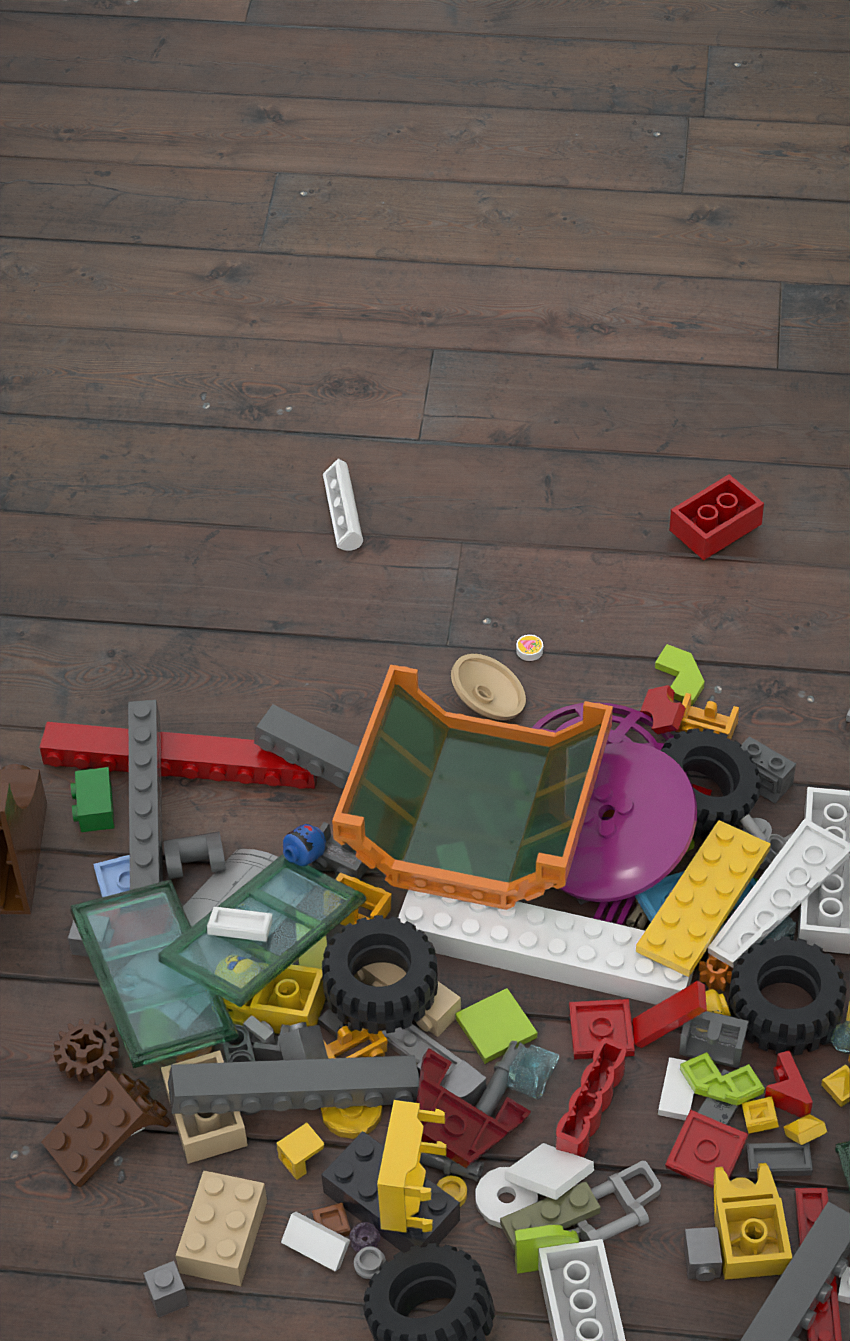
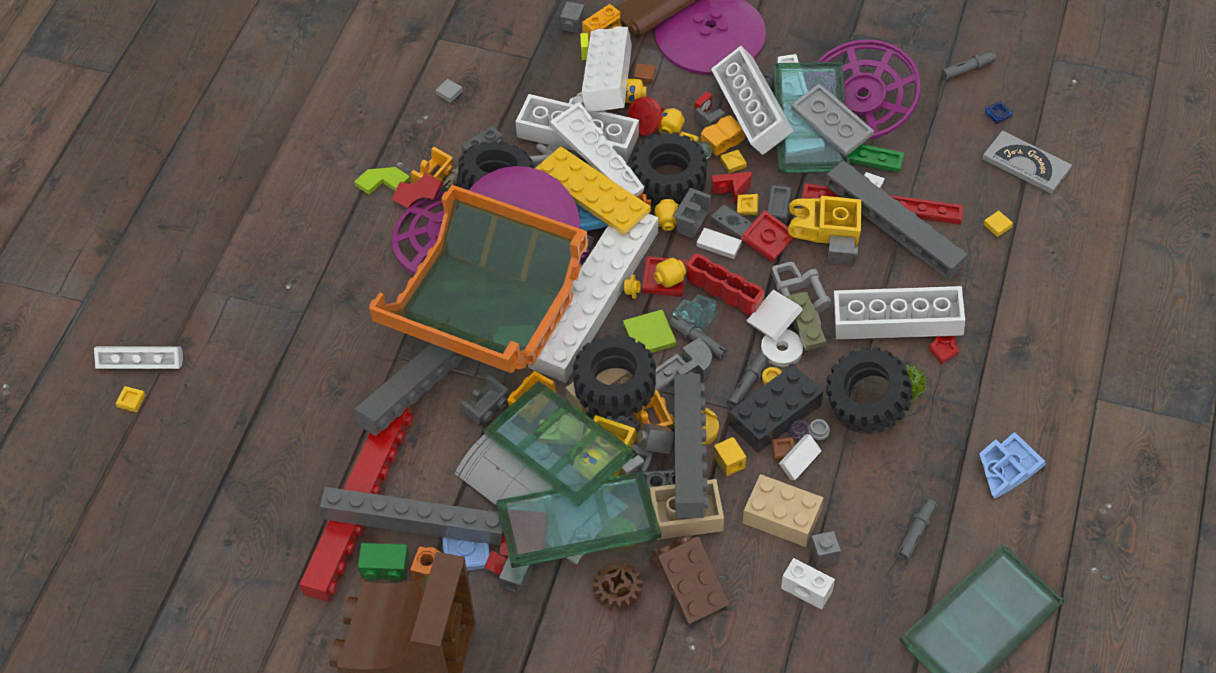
camera: 80 degrees left, 5 degrees up
dark grey connector [163,831,226,880] -> none
white tile [207,907,273,942] -> none
blue head [283,824,326,867] -> none
yellow piece [377,1100,446,1233] -> none
dark red wing [416,1048,531,1168] -> none
tan dish [451,654,526,720] -> none
lime tile [515,1225,580,1274] -> none
tile [516,635,543,661] -> none
red tile [633,981,707,1048] -> none
red brick [669,474,764,560] -> none
lime tile [680,1052,765,1106] -> none
yellow tile [783,1114,827,1145] -> none
none -> yellow tile [115,386,146,412]
none -> orange brick [410,546,440,581]
none -> yellow plate [624,274,641,299]
none -> yellow head [654,257,686,288]
none -> white brick [781,558,835,609]

